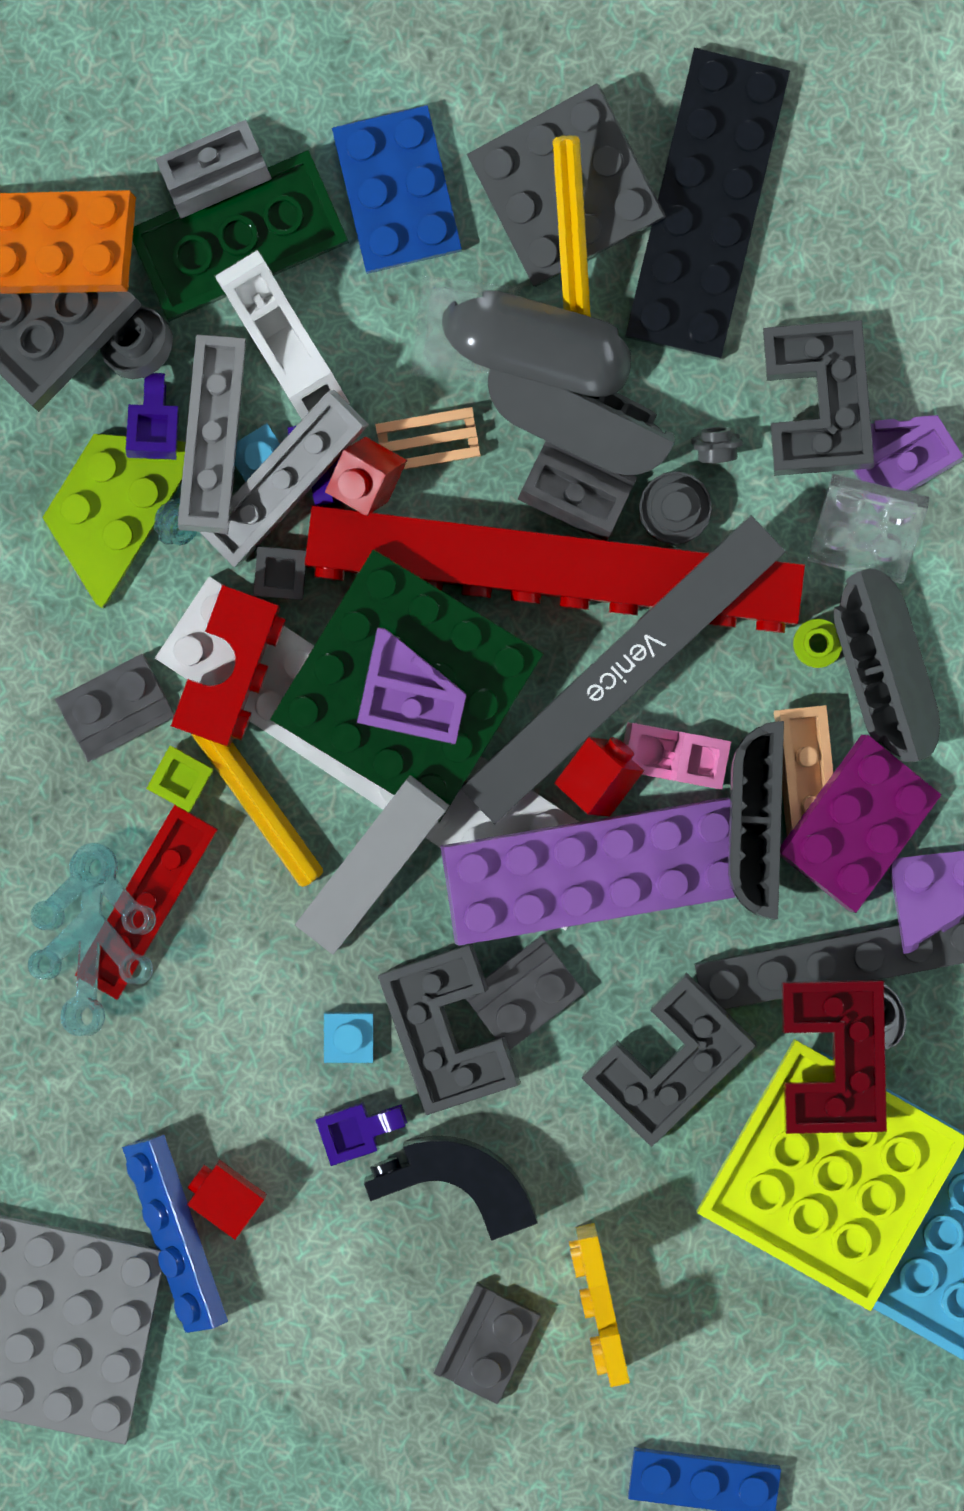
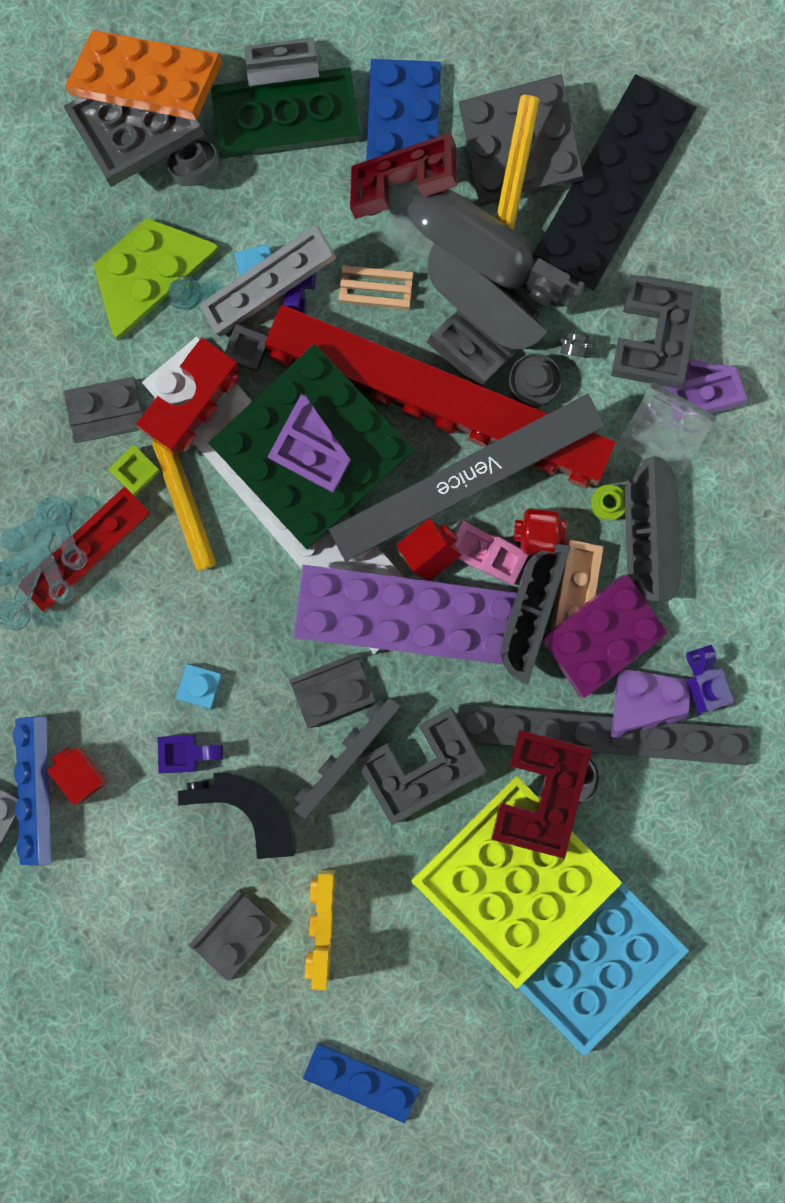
camera: 10 degrees right, 5 degrees down
dark purple plate [126,373,179,460] -> none
light grey plate [178,334,246,534] -> none
white arch [215,250,350,419] -> none
light grey tile [295,775,449,955] -> none
red brick [325,436,407,516] -> none
dark grey plate [378,943,521,1115] -> none
none -> dark grey plate [294,697,401,820]
none -> dark red plate [350,133,457,219]
none -> red head [514,508,567,556]
none -> flat silver plate [526,258,585,315]

